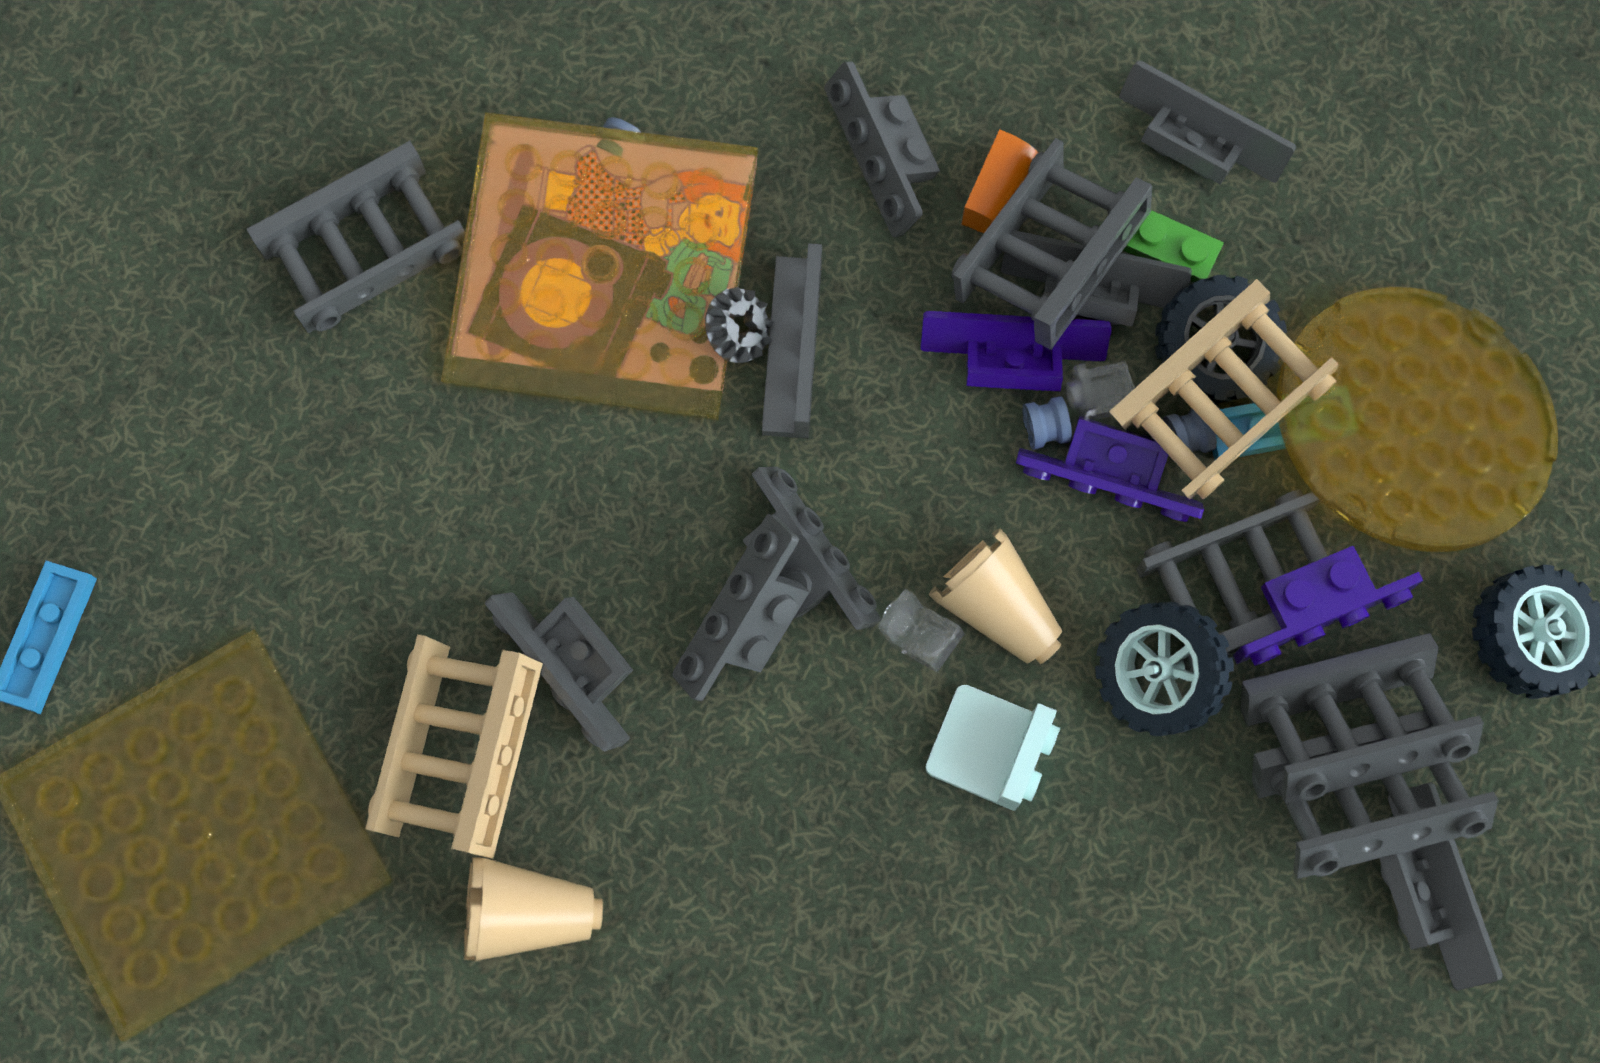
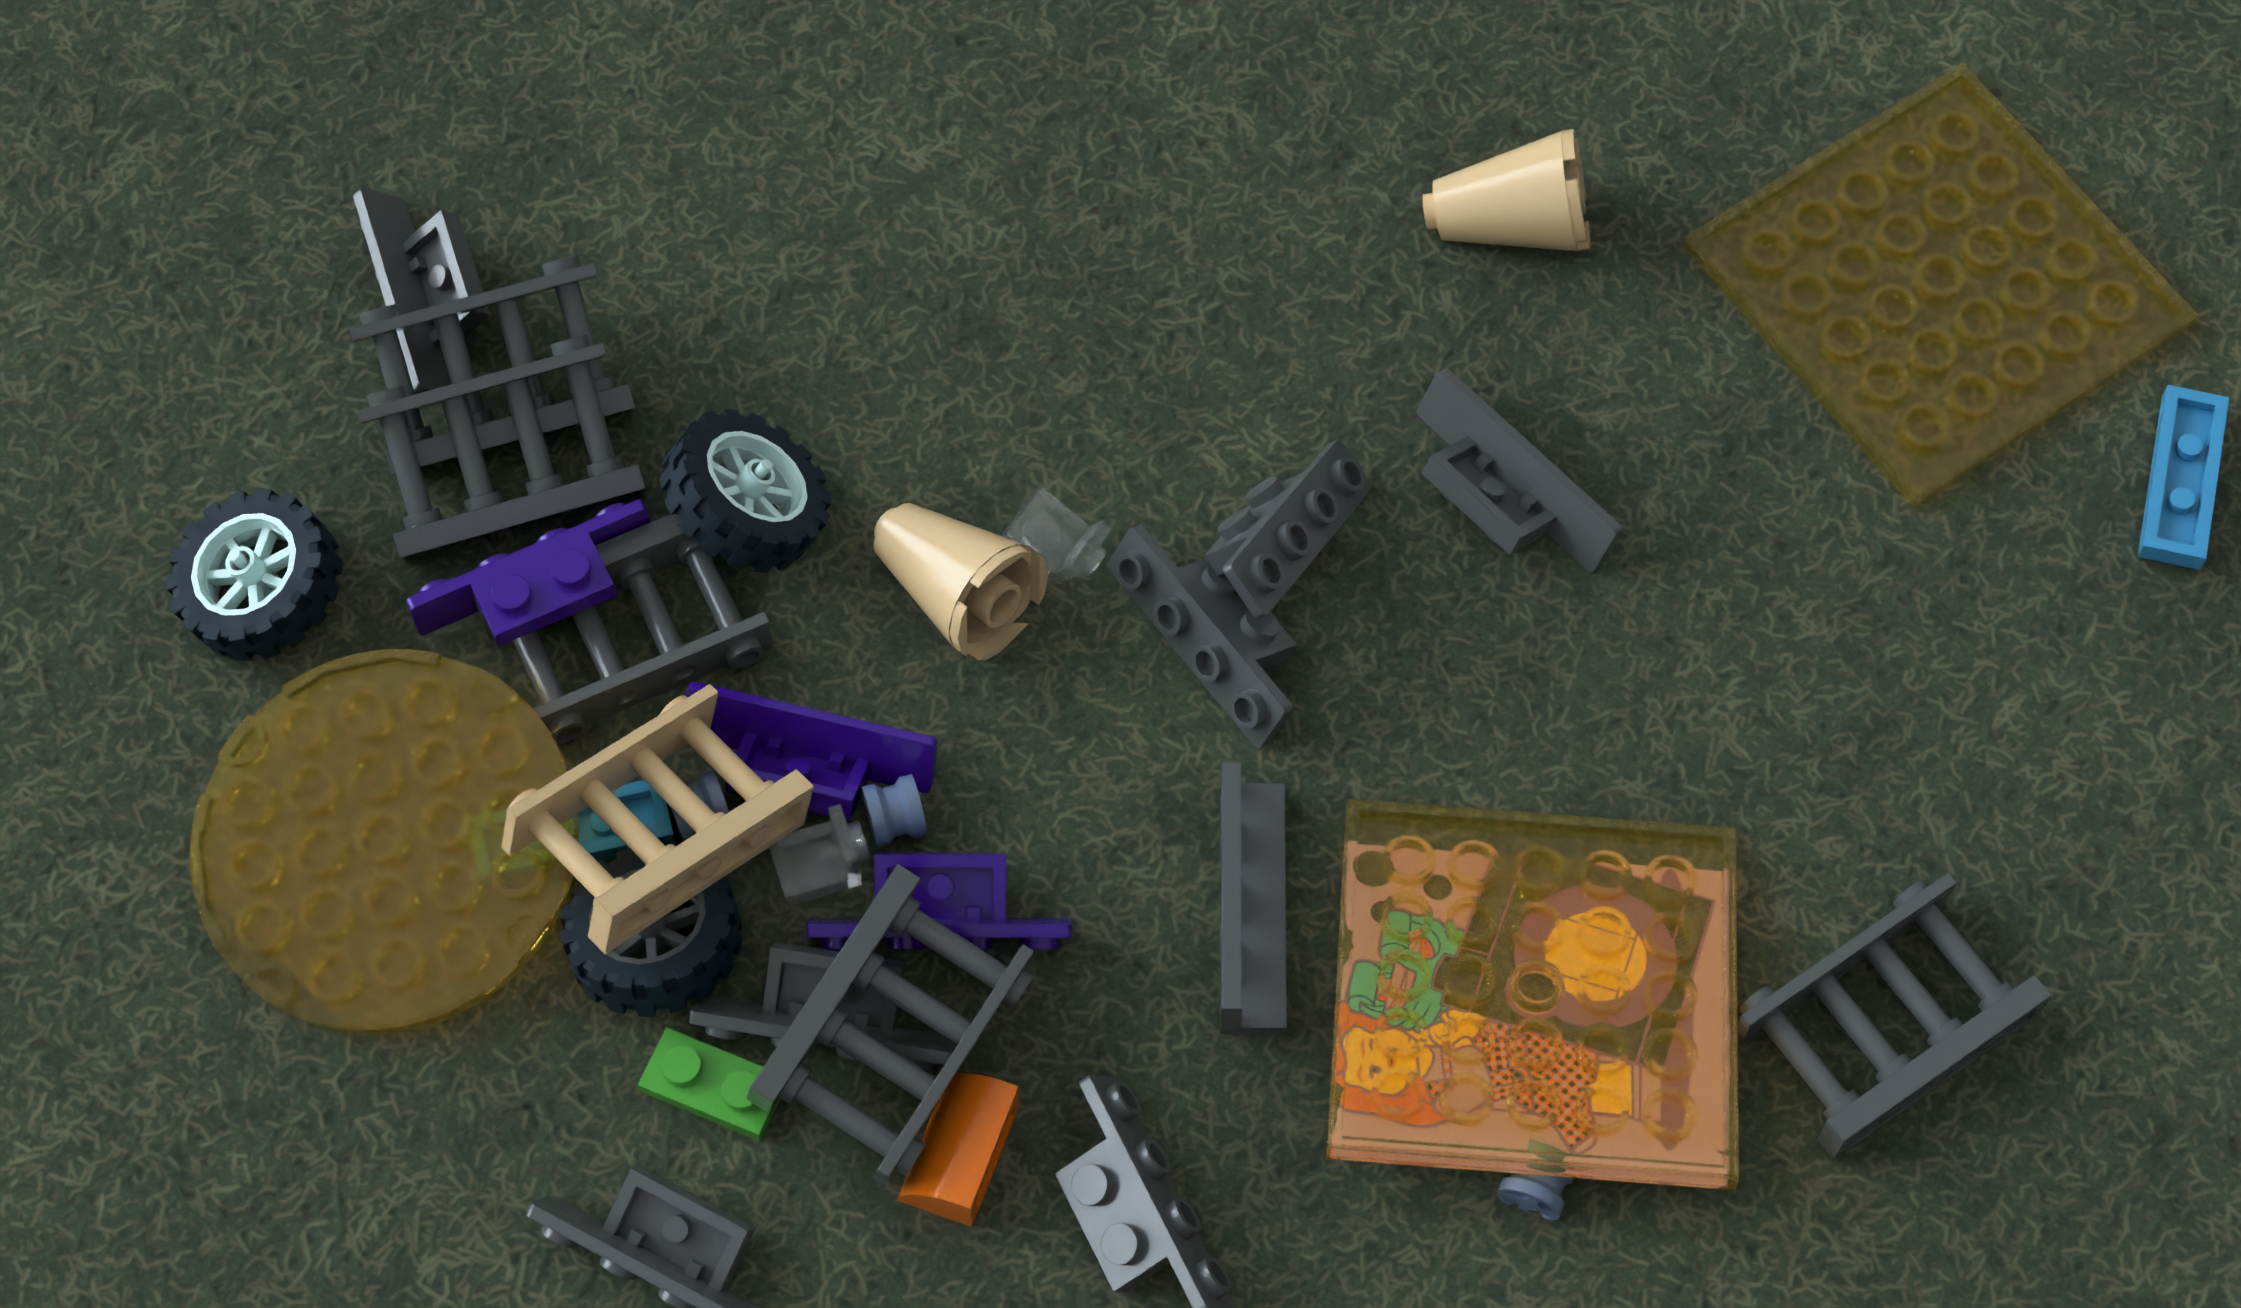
camera: 175 degrees right, 10 degrees down
tan fence [365,635,543,859] -> none
dark grey gear [705,287,774,363] -> none
light aqua bracket [926,685,1060,811] -> none

